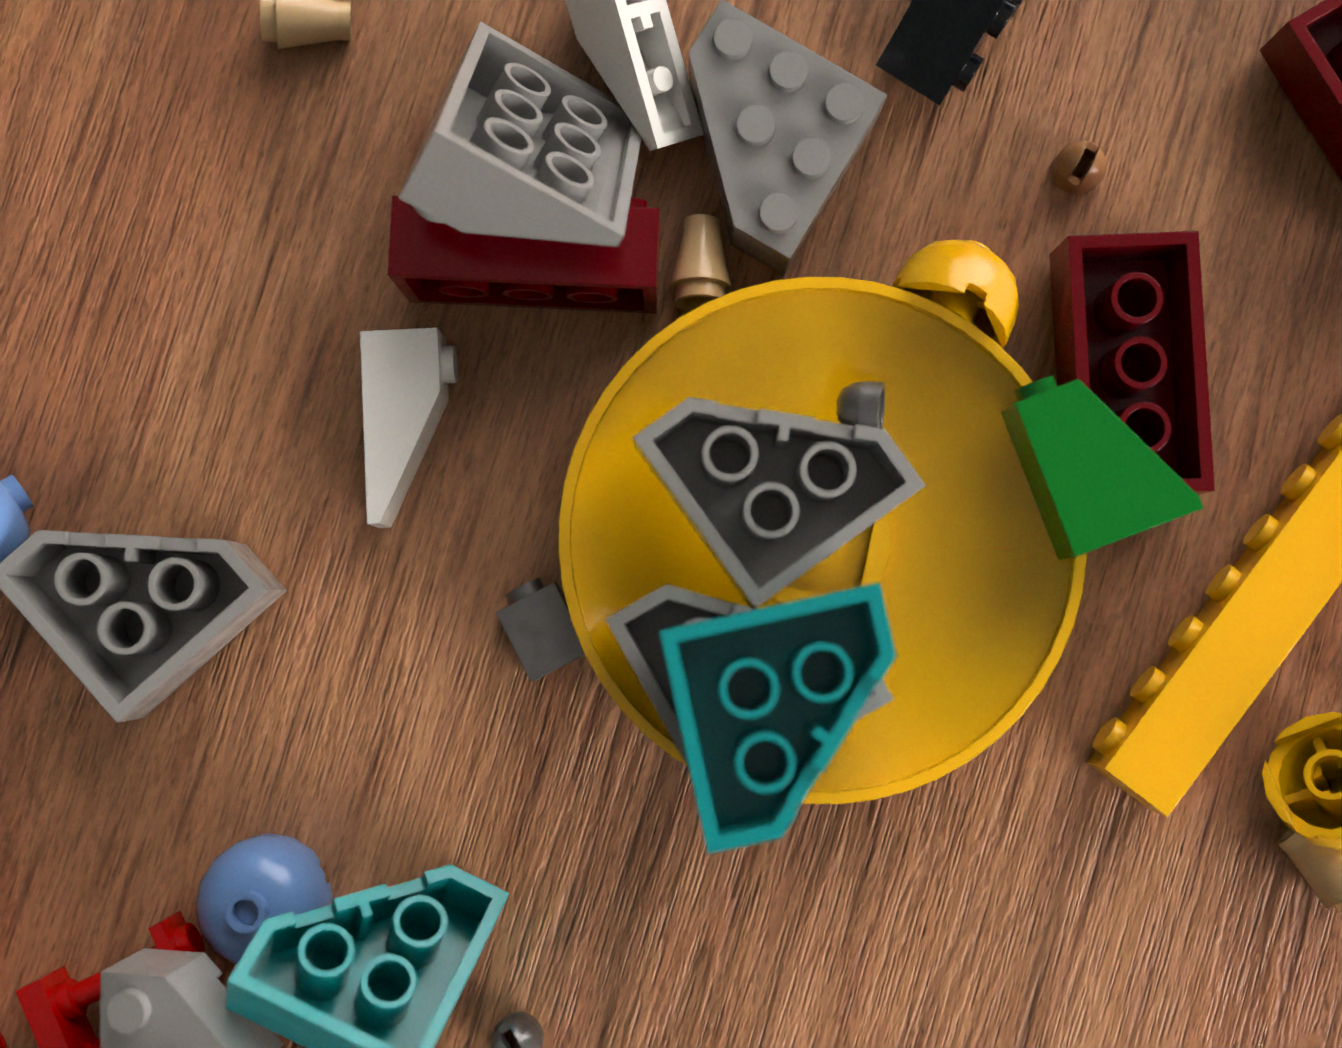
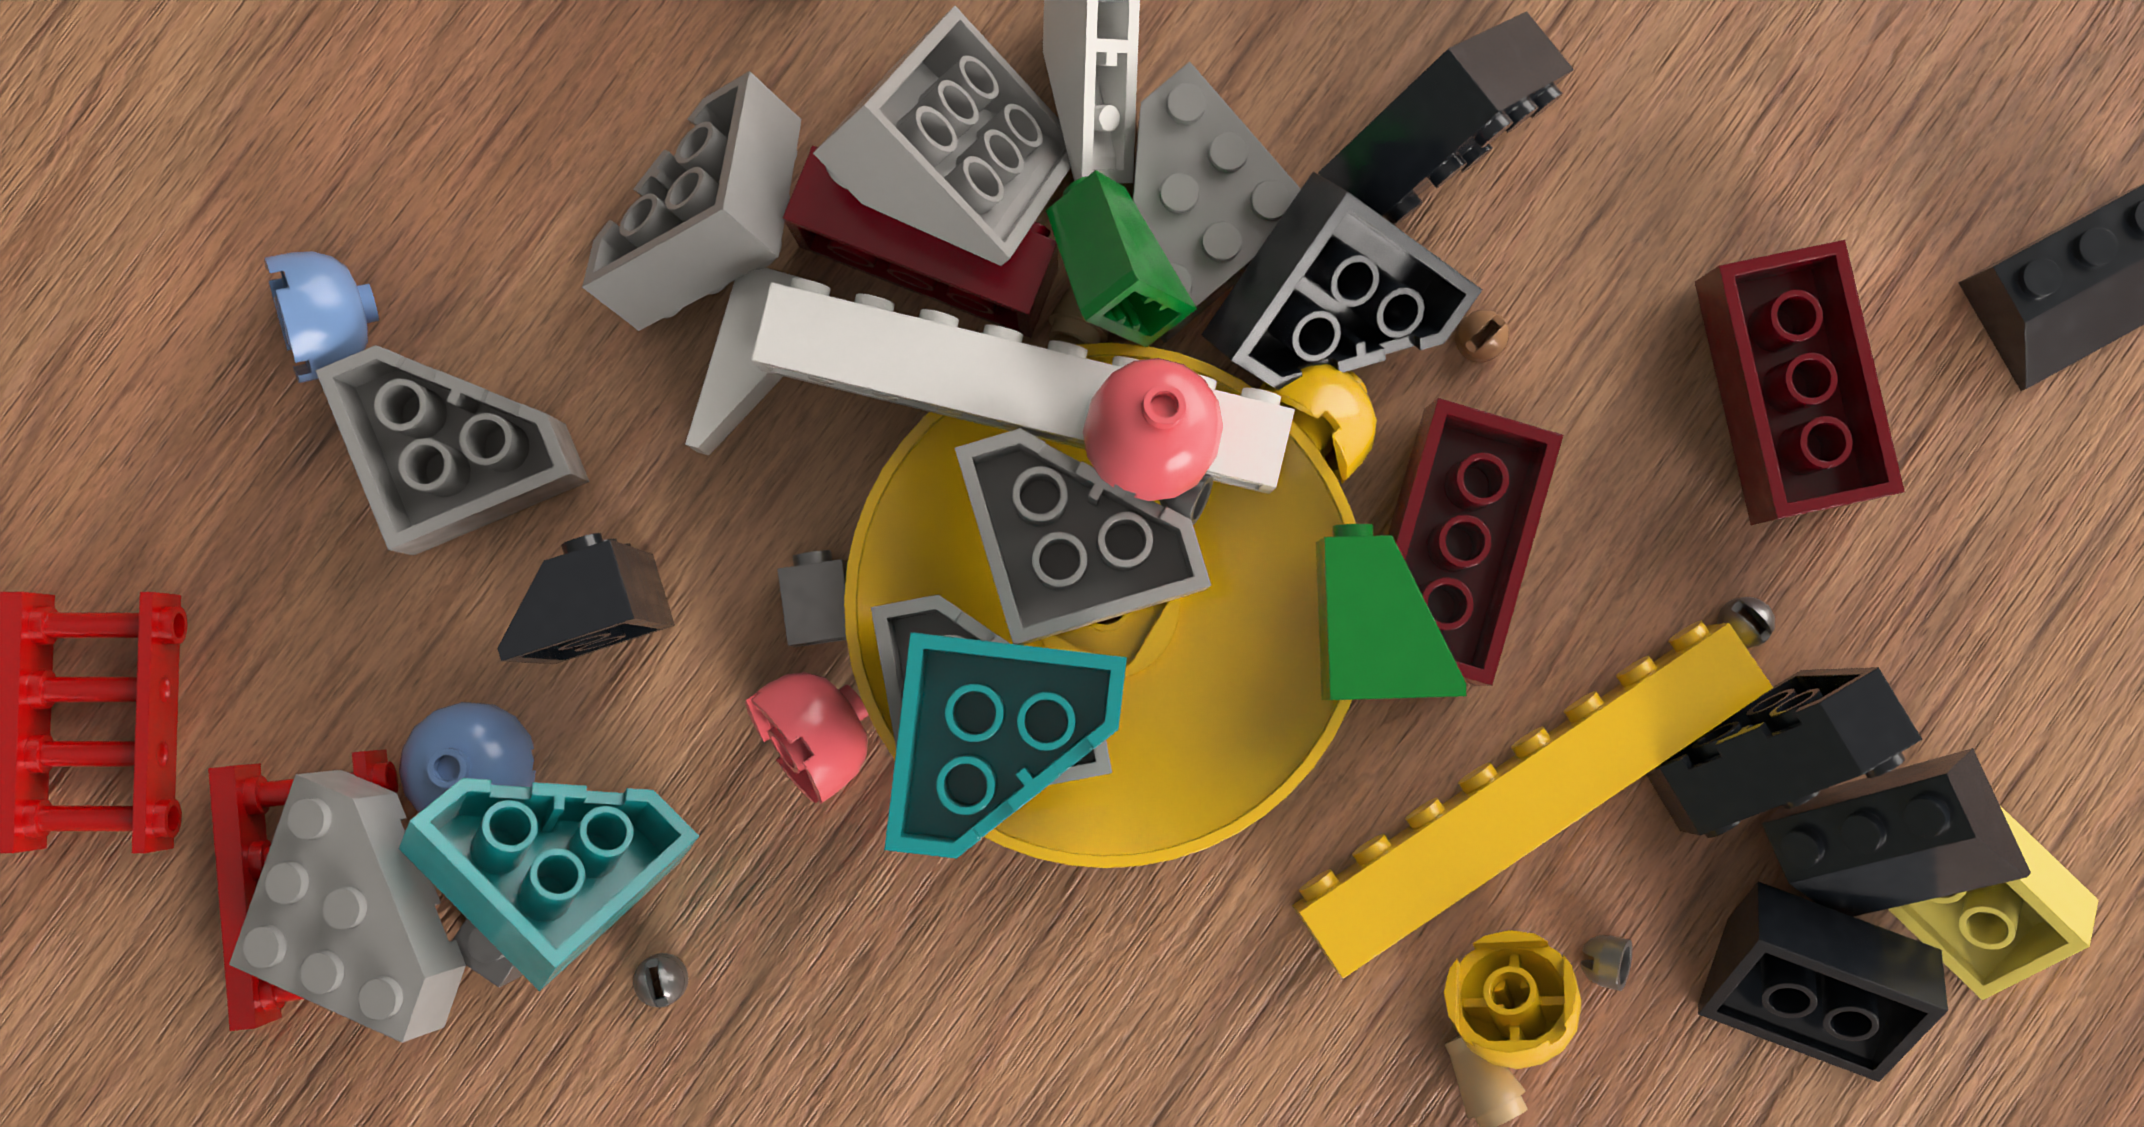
camera: 15 degrees right, 0 degrees up
none -> black slope [497,533,675,664]
none -> light grey brick [582,71,802,331]
none -> coral cylinder [745,672,868,804]
none -> white brick [751,278,1295,494]
none -> green slope [1046,170,1197,347]
none -> coral cylinder [1083,358,1223,501]
none -> black brick [1201,172,1482,390]

